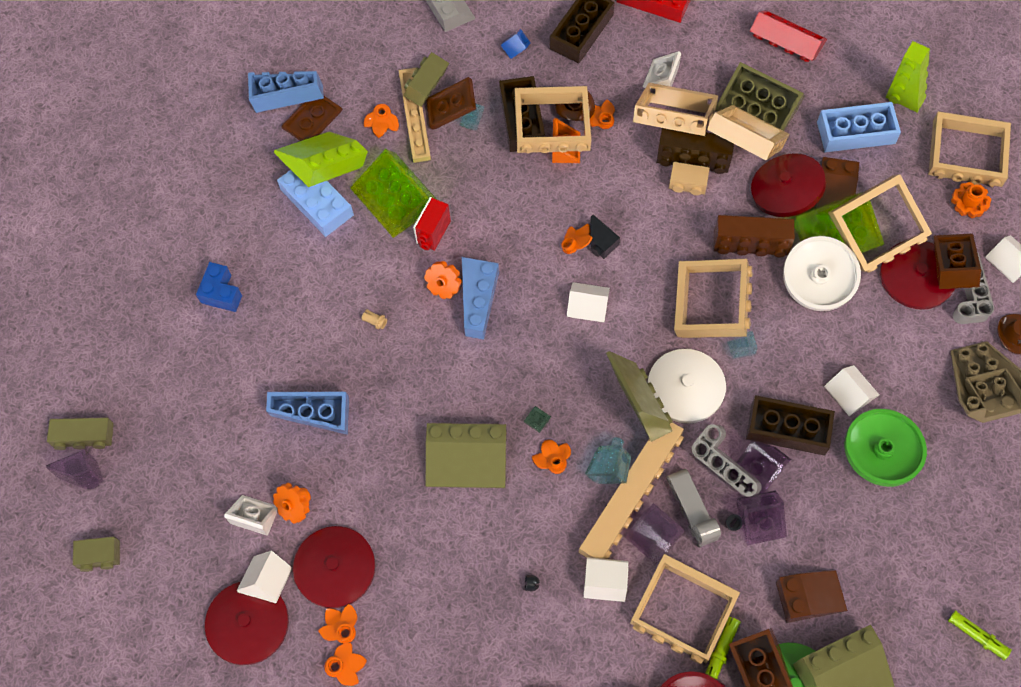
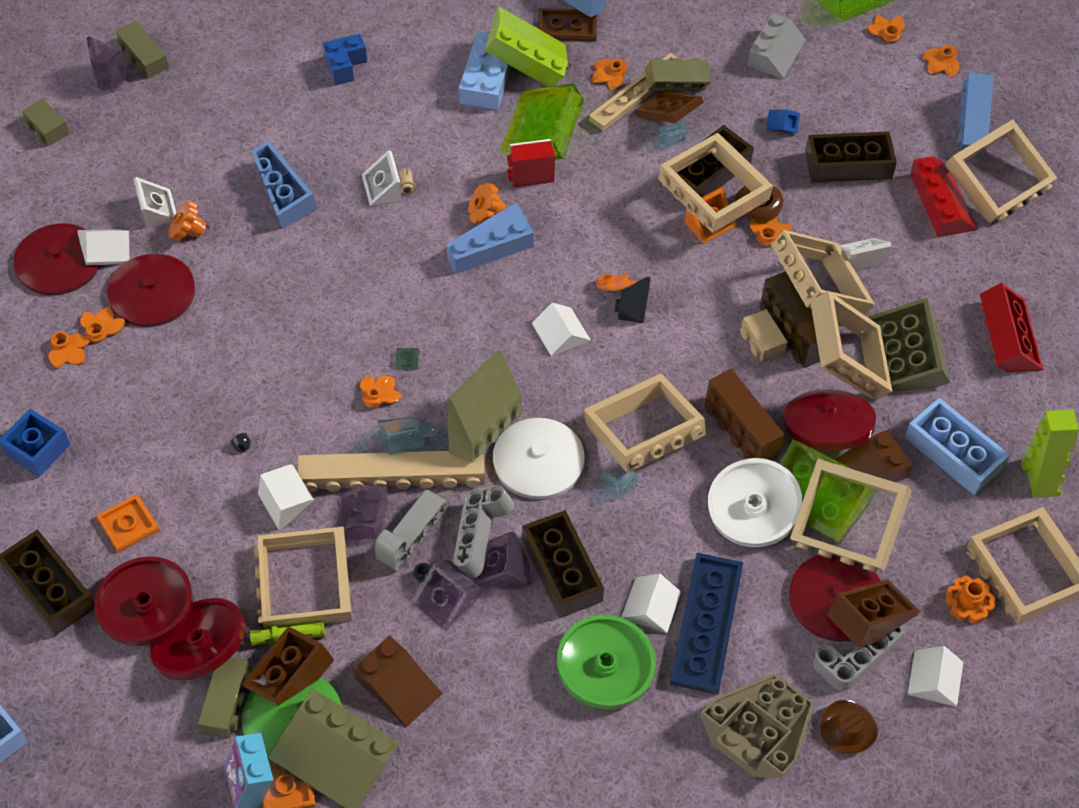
camera: 50 degrees right, 10 degrees down
olive slope [426,423,507,488] -> none
none -> white slope [362,150,402,206]
none -> dark blue plate [670,553,743,695]

